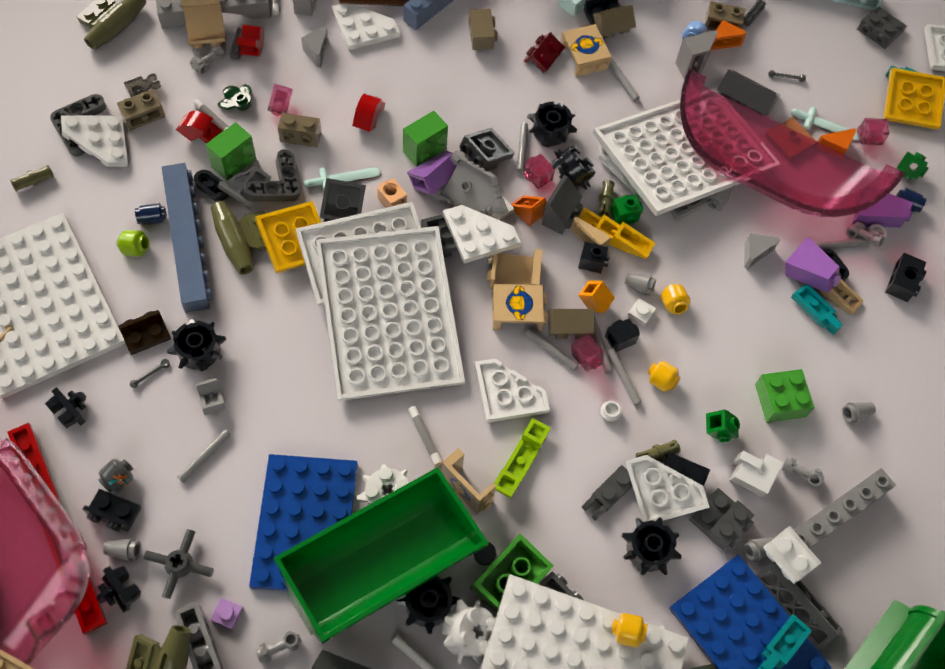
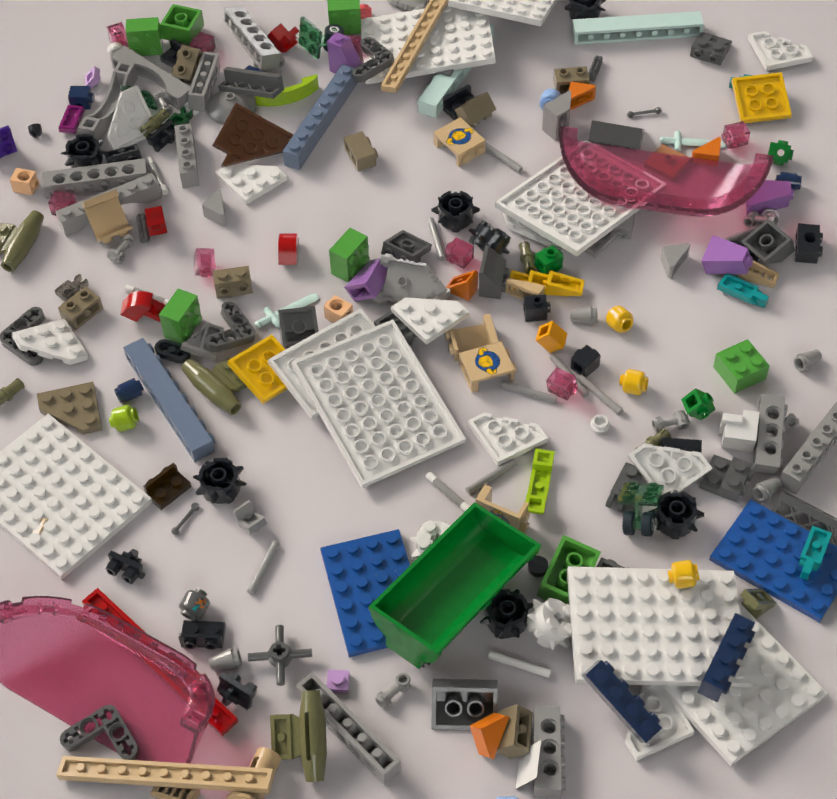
camera: 10 degrees left, 10 degrees down
dark green plate [217,84,252,111] -> none
dark red bracket [523,32,565,73] -> none
dark tan brick [549,309,594,339] -> none
white plate [627,298,656,327] -> none
white bracket [763,526,821,584] -> none
none -> dark tan plate [37,381,102,435]
none -> light grey bar [465,458,517,495]
none -> clear green plate [617,481,664,537]
none -> light grey bar [652,410,690,432]
none -> dark grey slope [741,219,795,264]
none -> light grey brick [752,393,788,476]

